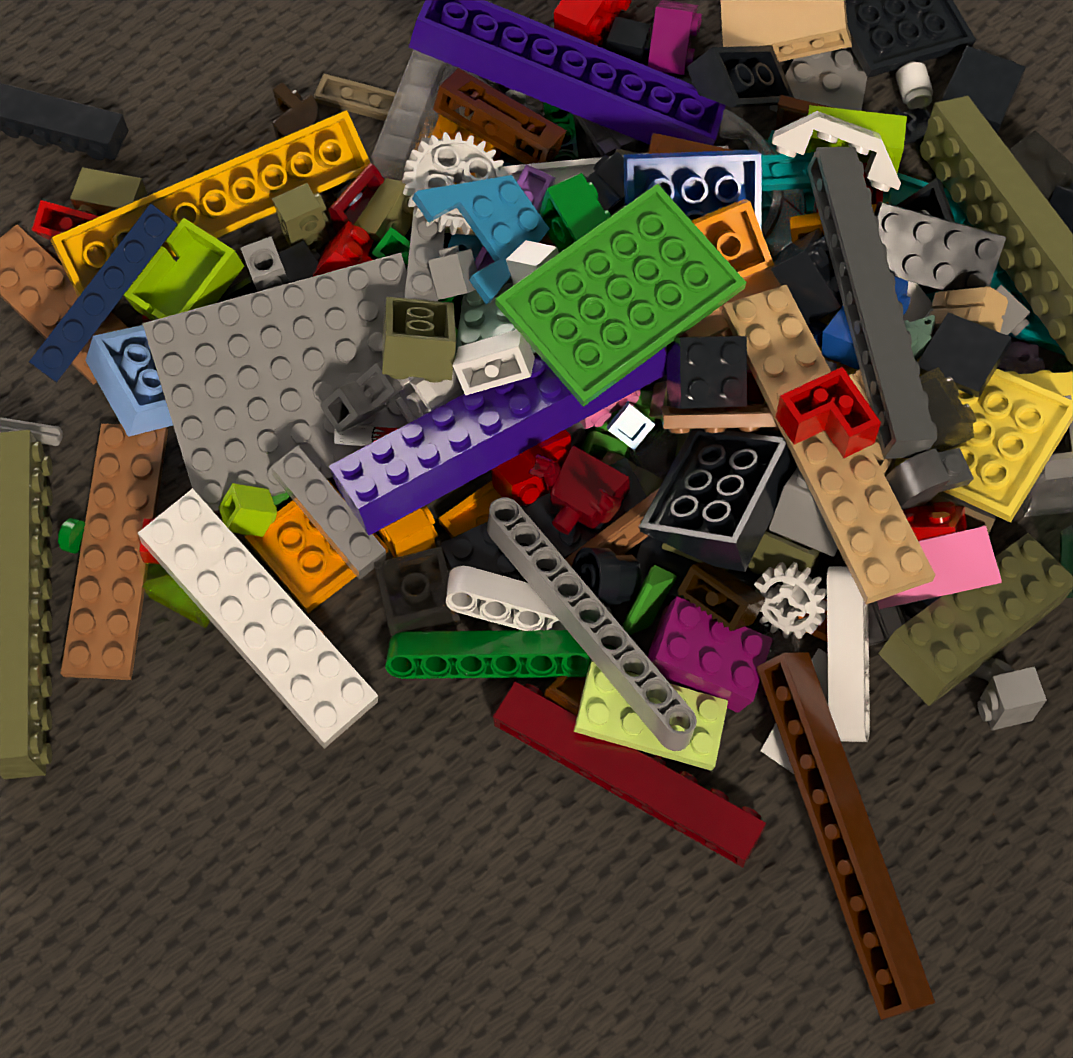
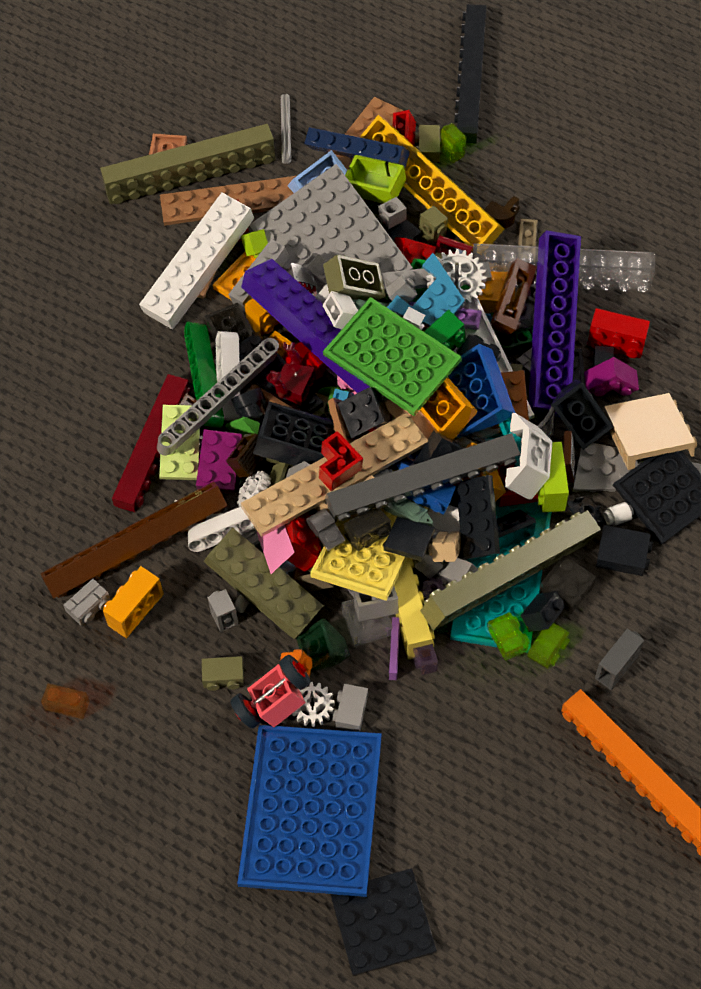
camera: 75 degrees right, 5 degrees down
green tile [58,518,86,554] -> none
none -> light grey brick [63,579,111,626]
none -> light orange brick [103,566,164,639]
none -> clear neon green brick [440,123,466,163]

